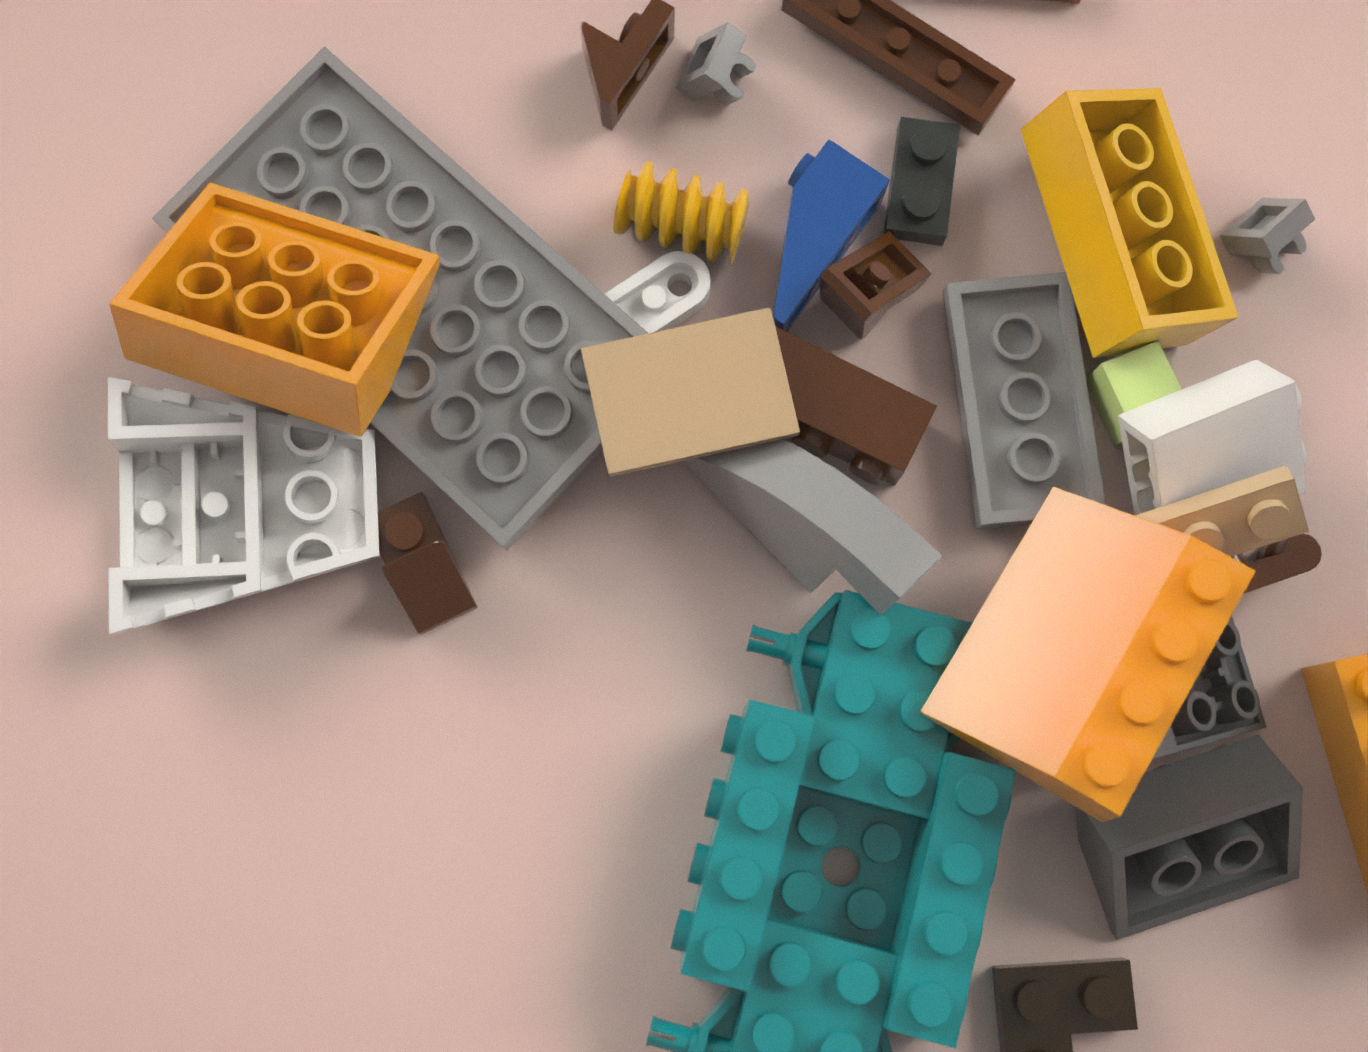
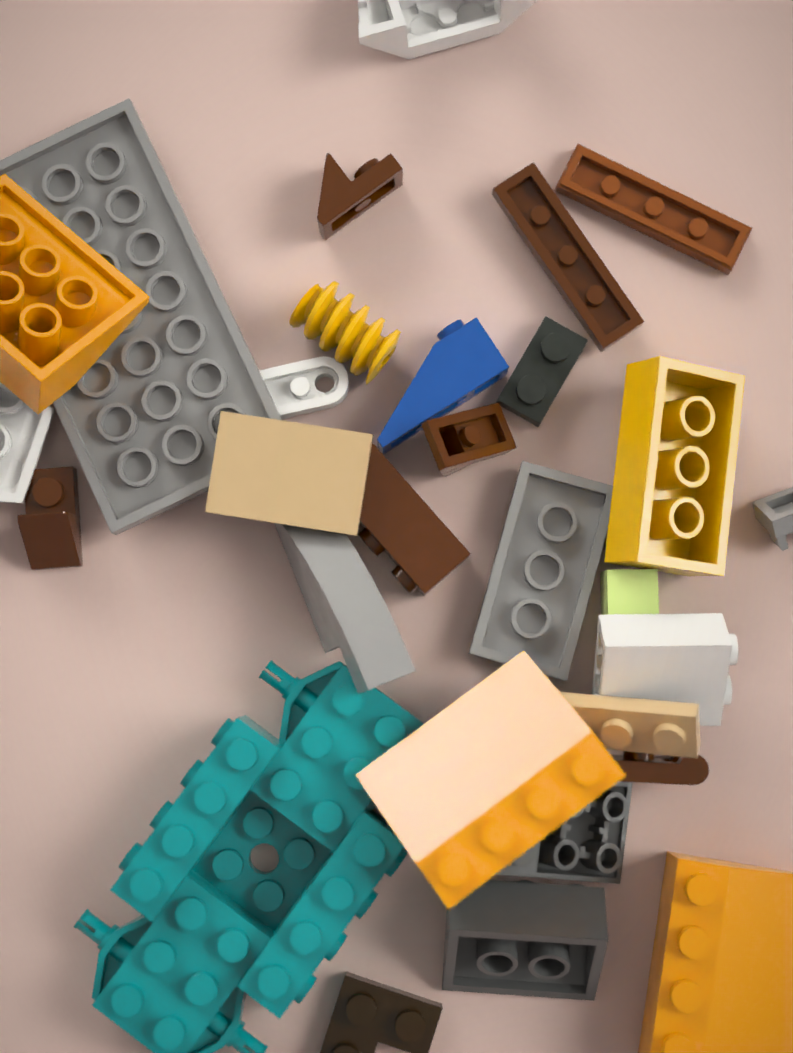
camera: 25 degrees right, 5 degrees up
light grey tile [675,22,756,104] -> none

